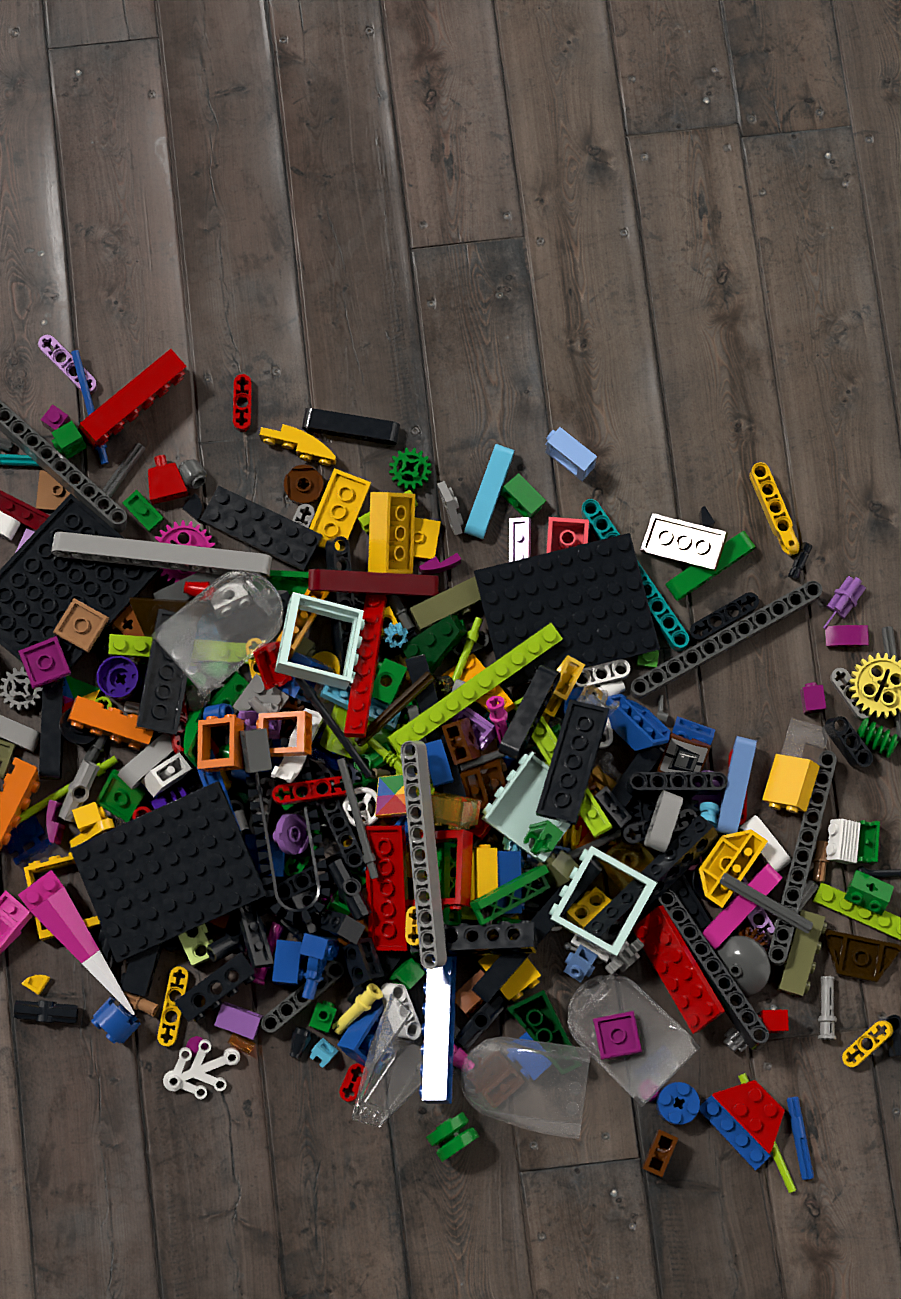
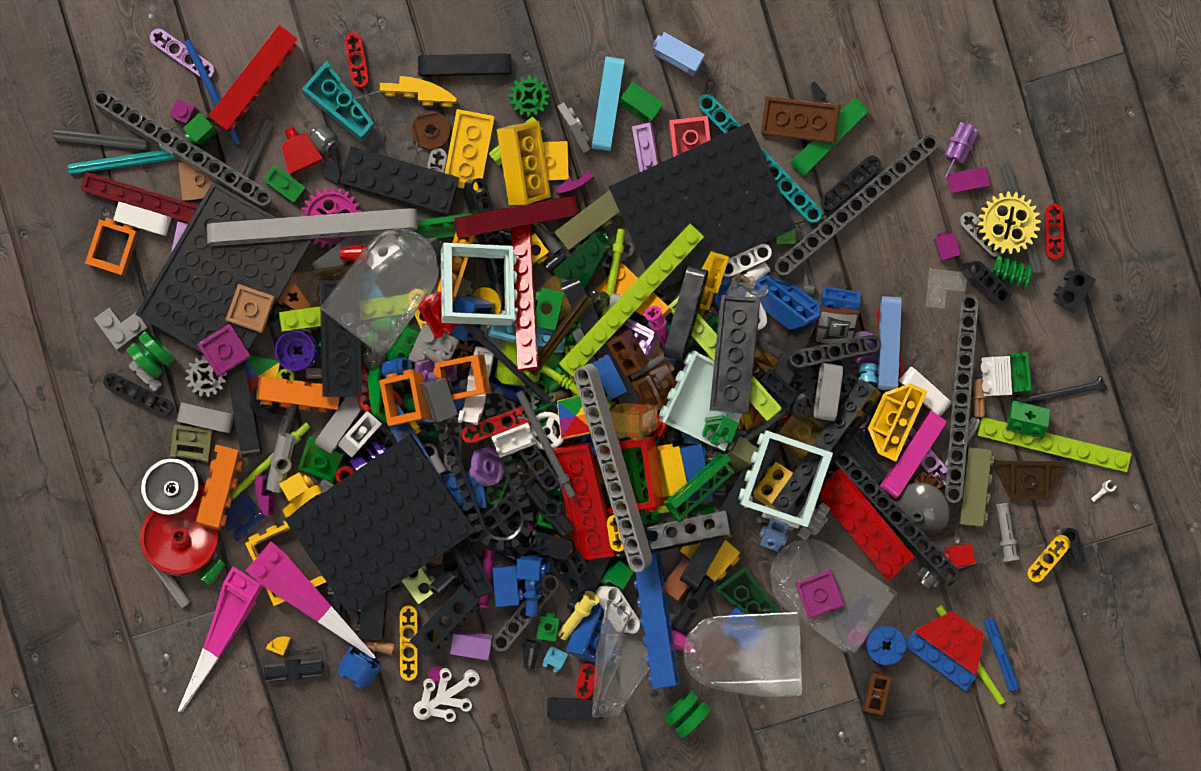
camera: 10 degrees left, 10 degrees up
clear orange pin [228,1032,255,1055] -> none
medium azure gear [383,622,408,648] -> none
dark grey axle [720,873,813,933] -> none
yellow piece [750,462,799,556] -> none
yellow brick [762,754,820,813] -> none
black axle [788,542,812,580] -> none
none -> teal wedge [302,61,374,142]
none -> white hinge [492,423,536,458]
none -> black beam [547,697,603,720]

